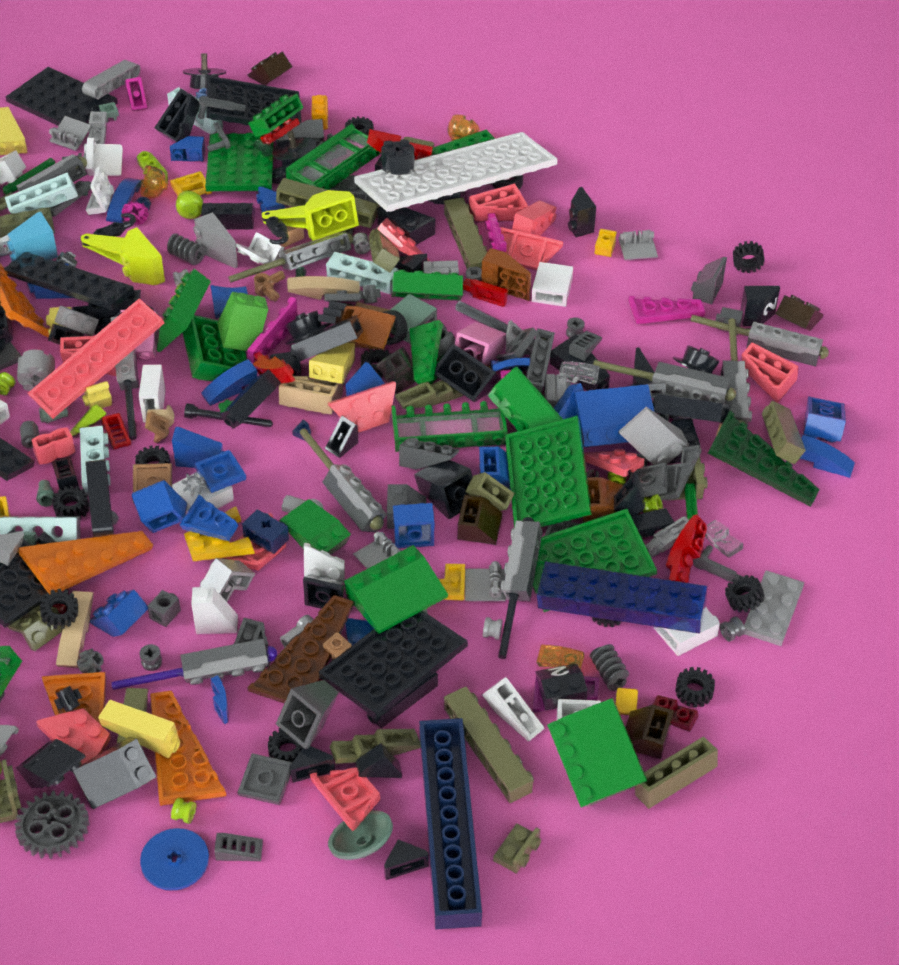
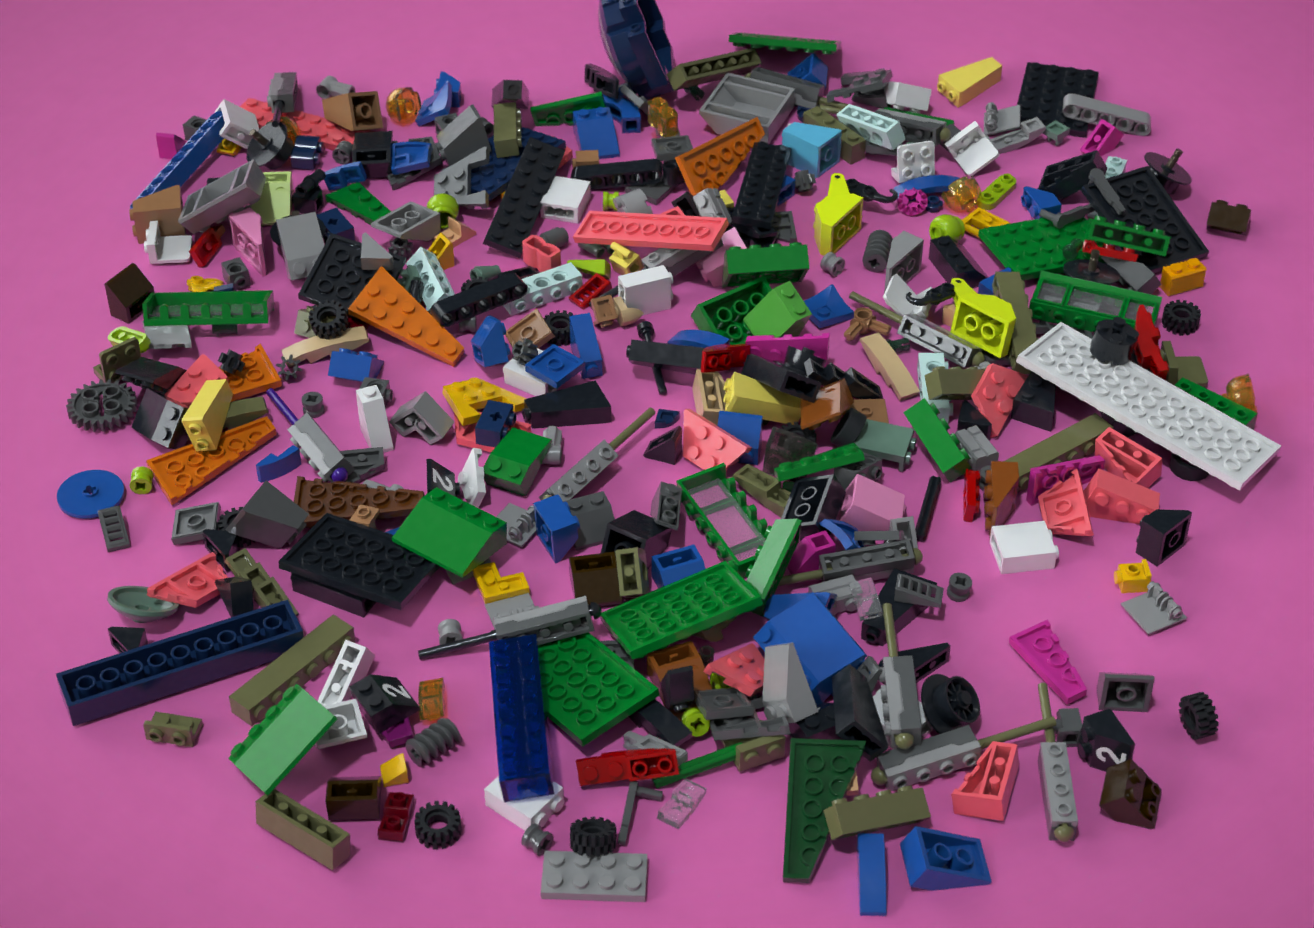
camera: 70 degrees right, 5 degrees down
blue wing [179,495,239,541] -> none
dark grey plate [324,290,361,302] -> none
dark grey gear [359,285,381,304] -> none
none -> black slope [522,380,612,429]

